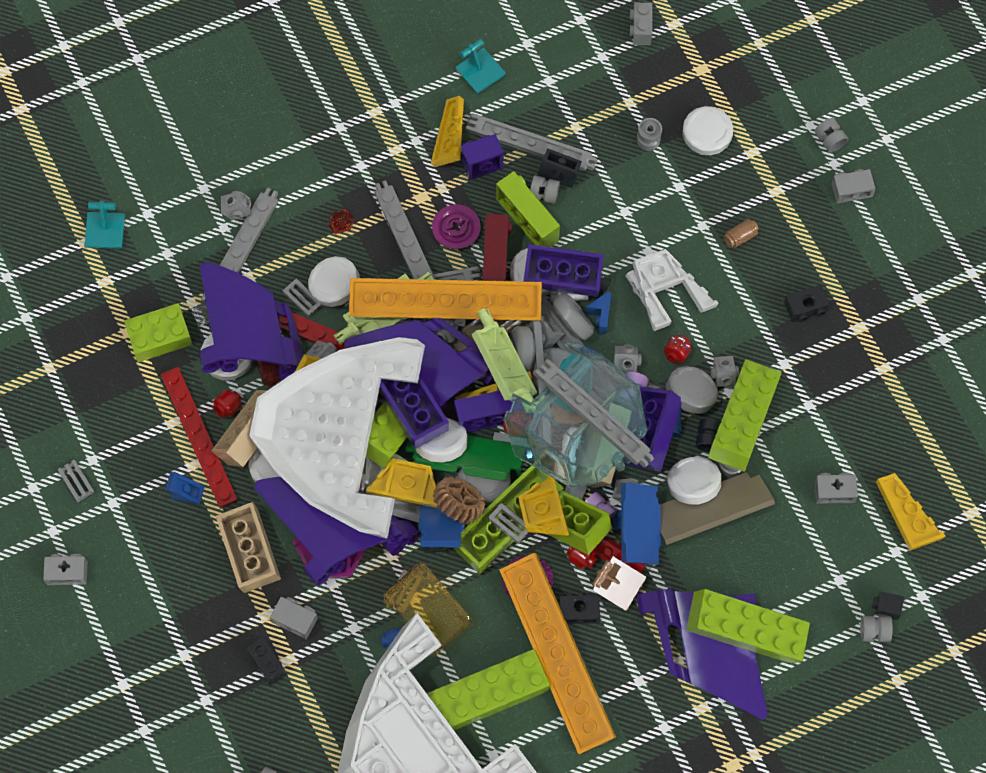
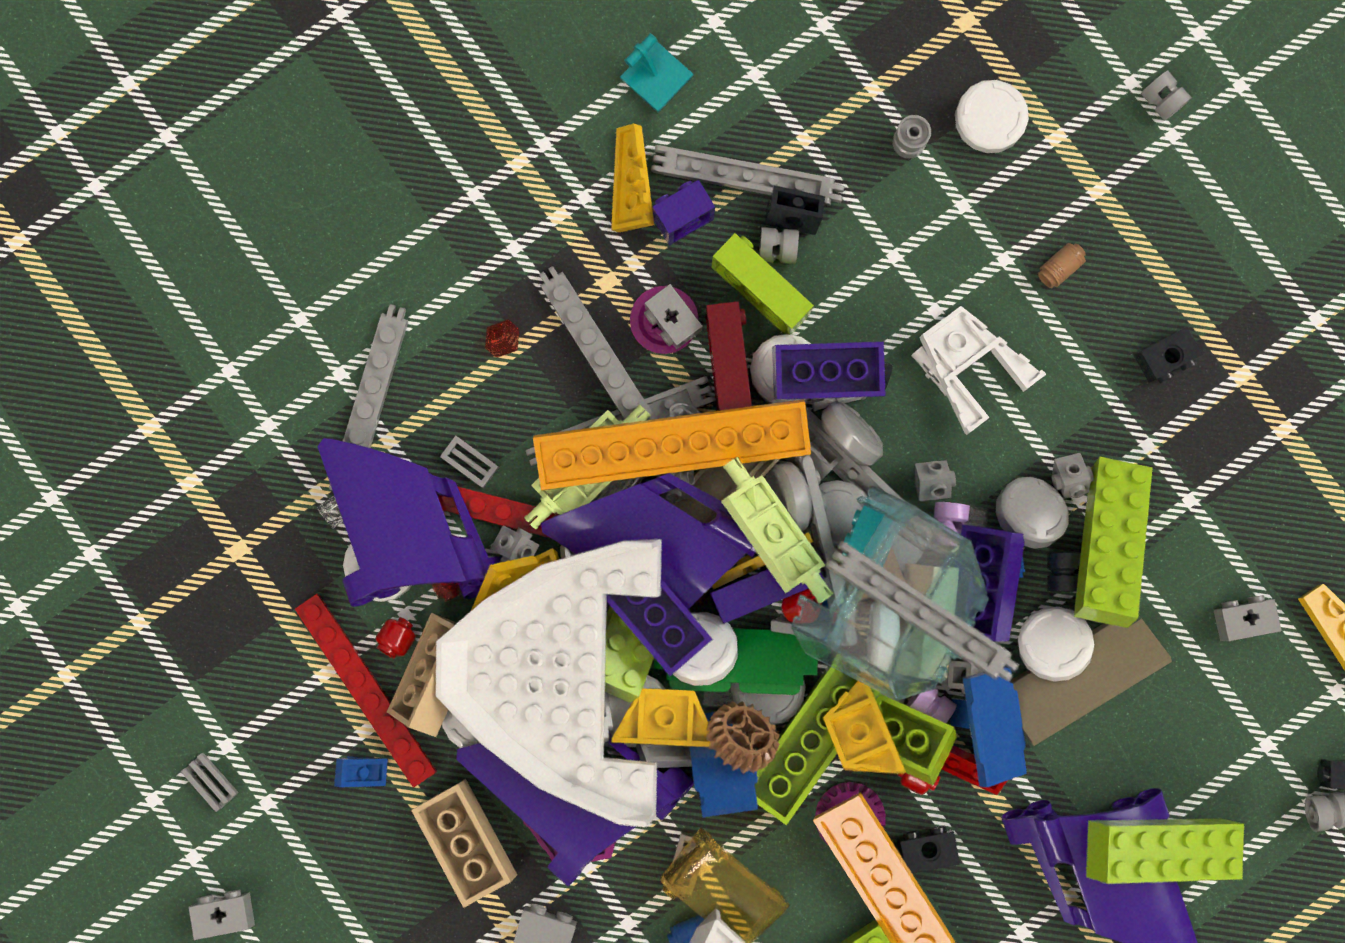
camera: 10 degrees left, 15 degrees up
teal plate [84,200,125,249] -> none
lime brick [124,303,193,362] -> none
light grey brick [221,191,251,220] -> none
white piece [308,256,360,307] -> none
light grey tile [488,503,529,544] -> none
blue slope [586,292,611,334] -> none
plate [592,556,647,611] -> none
red head [663,335,692,363] -> none
light grey brick [831,169,875,203] -> none
none -> light grey brick [644,284,703,349]

